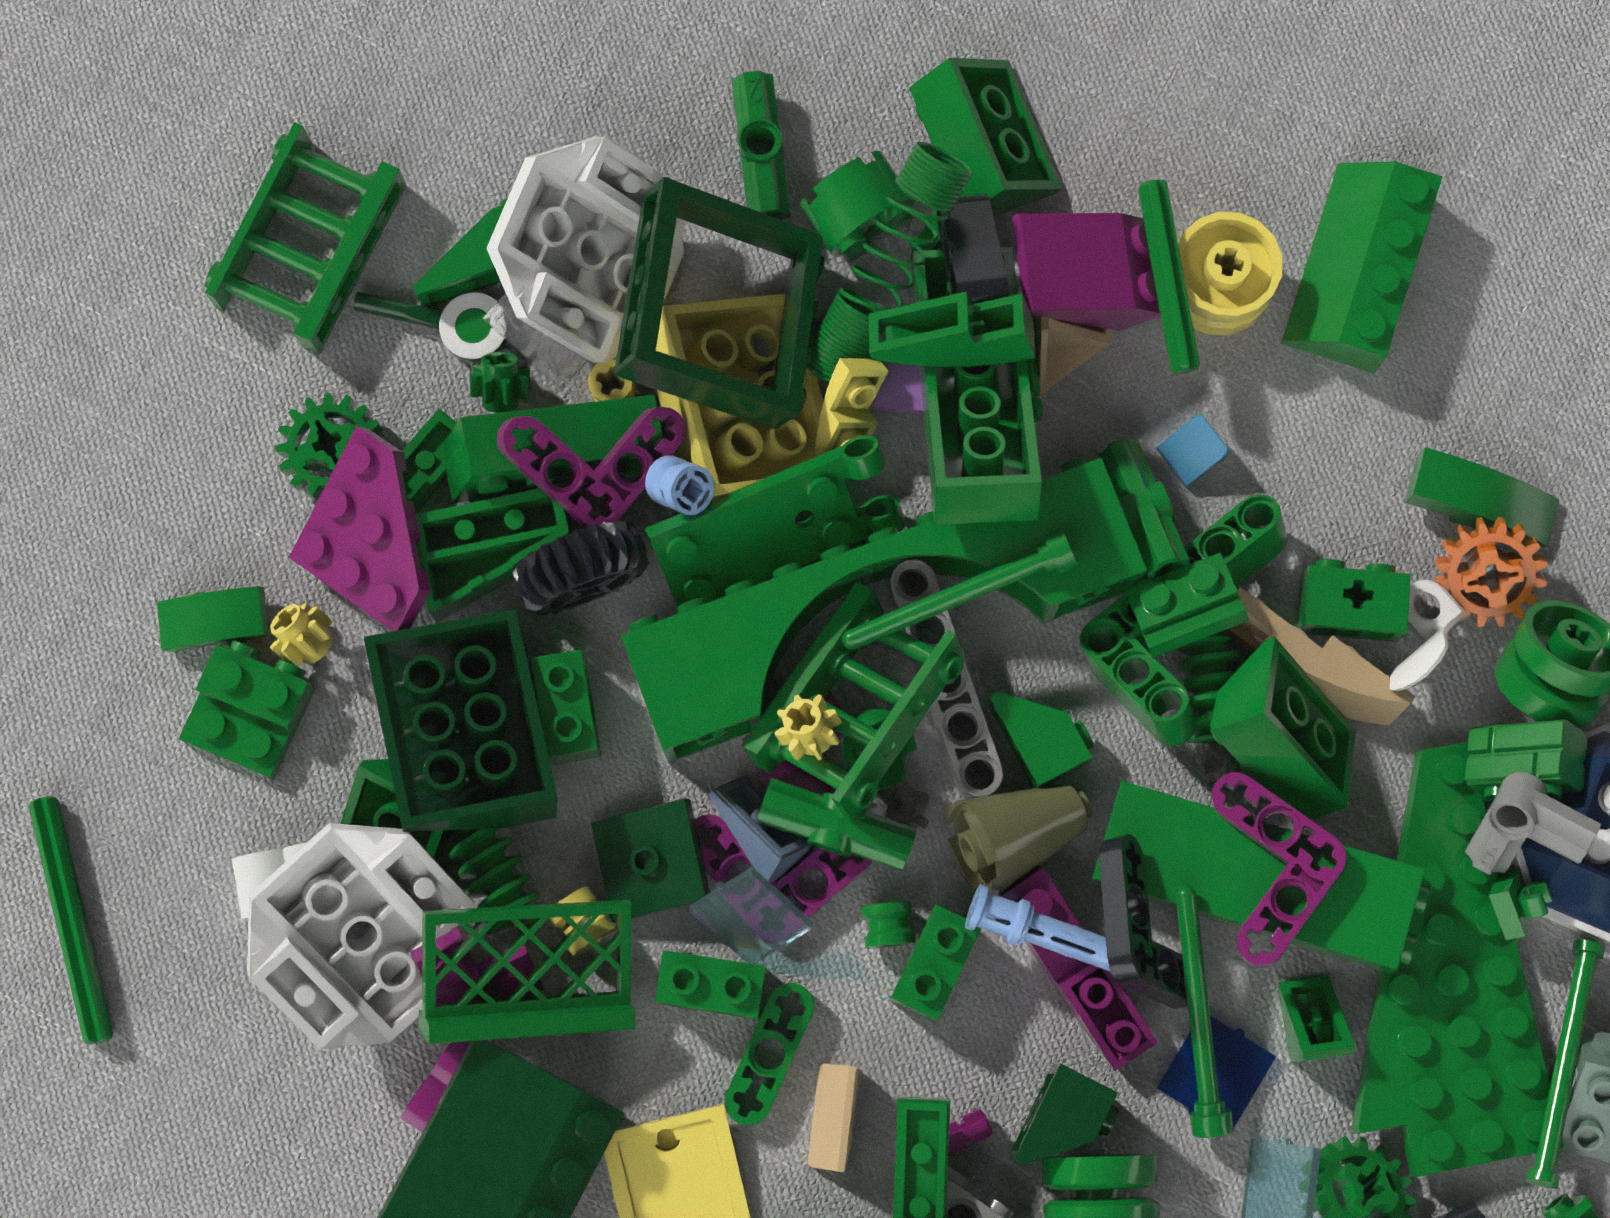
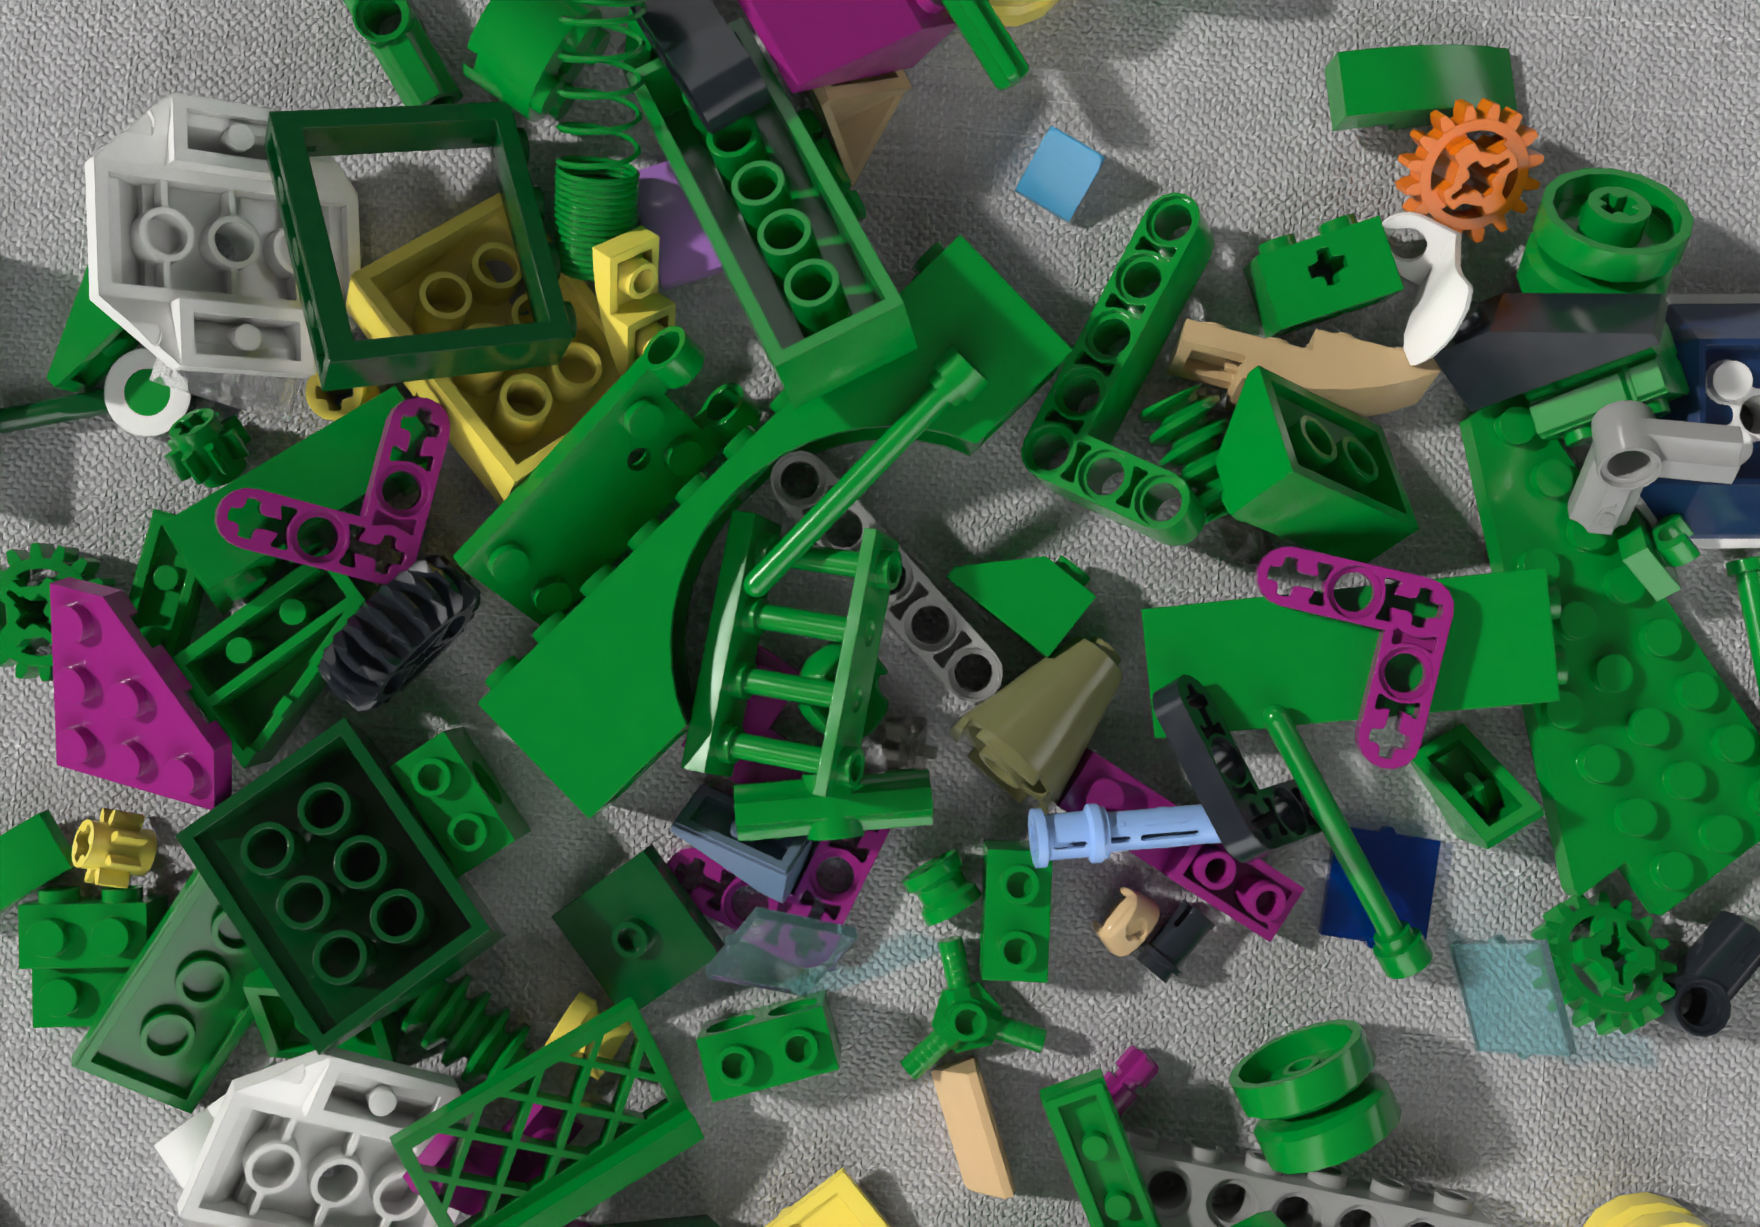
camera: 20 degrees left, 10 degrees up
light blue wheel [645,455,715,515] -> none
green beam [725,983,814,1125] -> none
light yellow gear [774,694,842,760] -> none
green slope [869,292,1035,367] -> none
dark green slope [1007,1063,1120,1165] -> none
green piece [1098,438,1190,580] -> none
green plate [1125,552,1249,658] -> none
none -> green tile [71,868,261,1114]
none -> green piece [900,936,1047,1081]
none -> tan piece [1092,887,1160,957]
none -> black pin [1136,899,1216,983]
none -> black slope [1433,293,1669,412]

